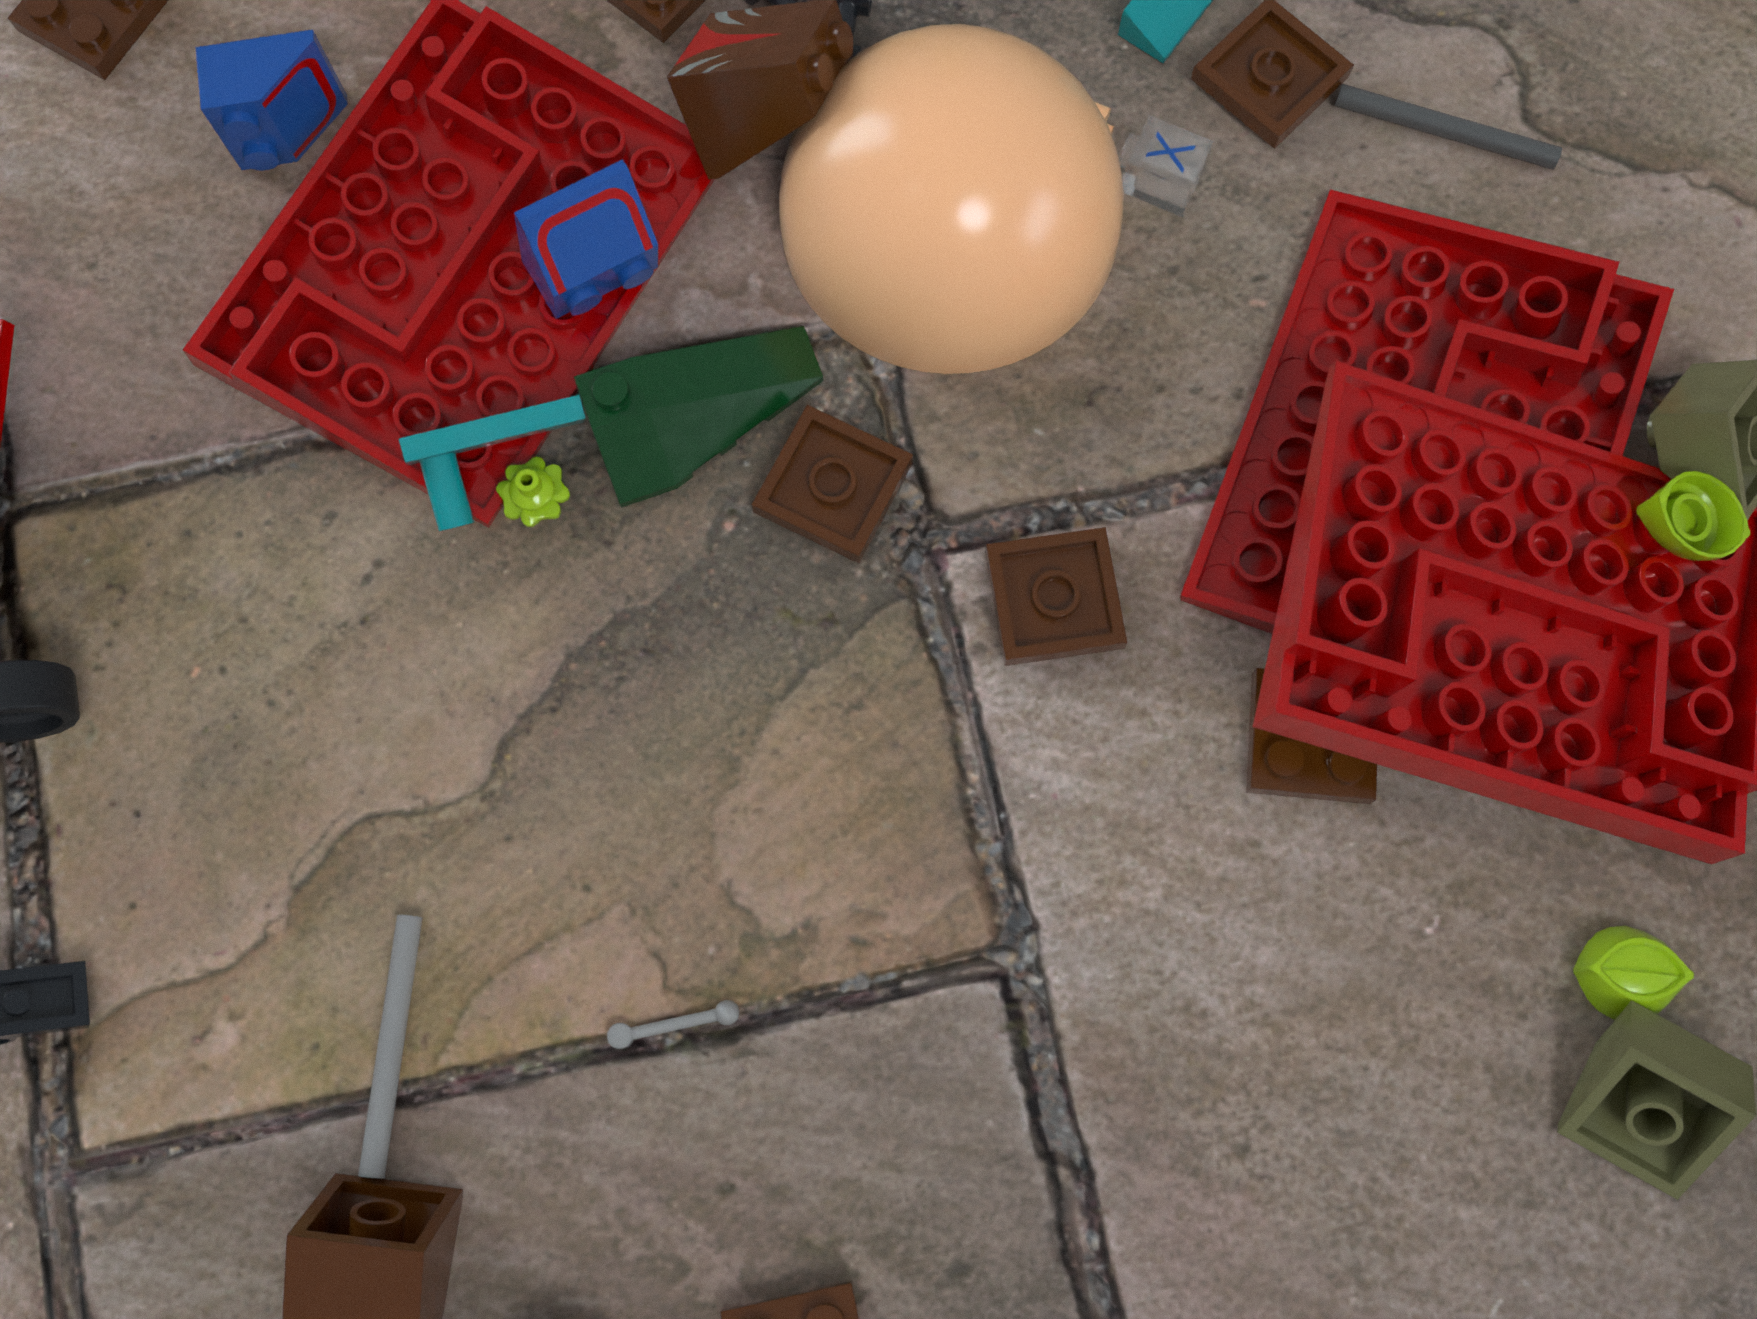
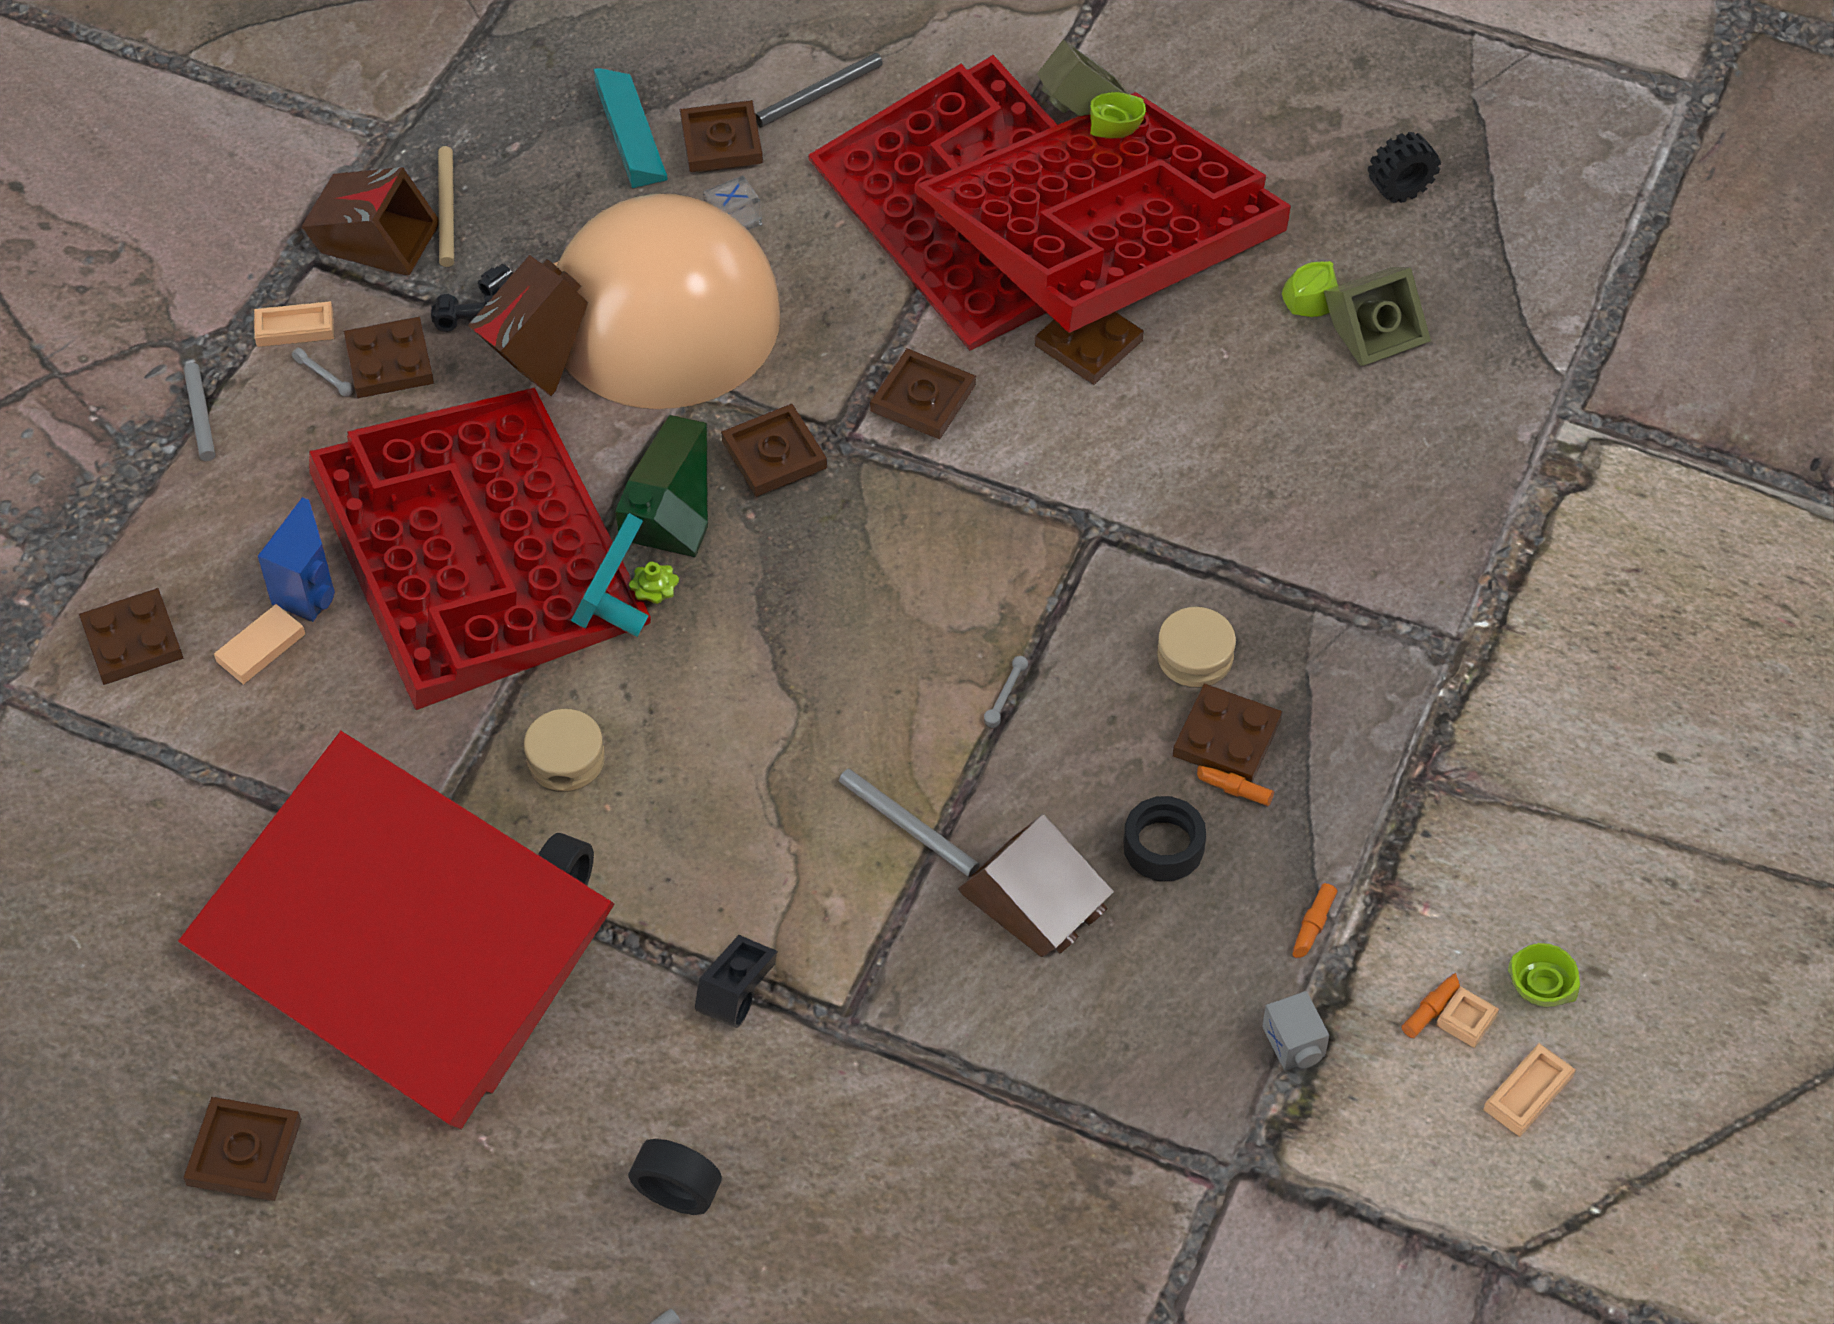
camera: 55 degrees left, 20 degrees down
blue slope [514,159,658,319] -> none
none -> light nougat tile [214,604,305,685]
none -> tan head [524,709,605,791]
none -> tan head [1157,607,1236,687]

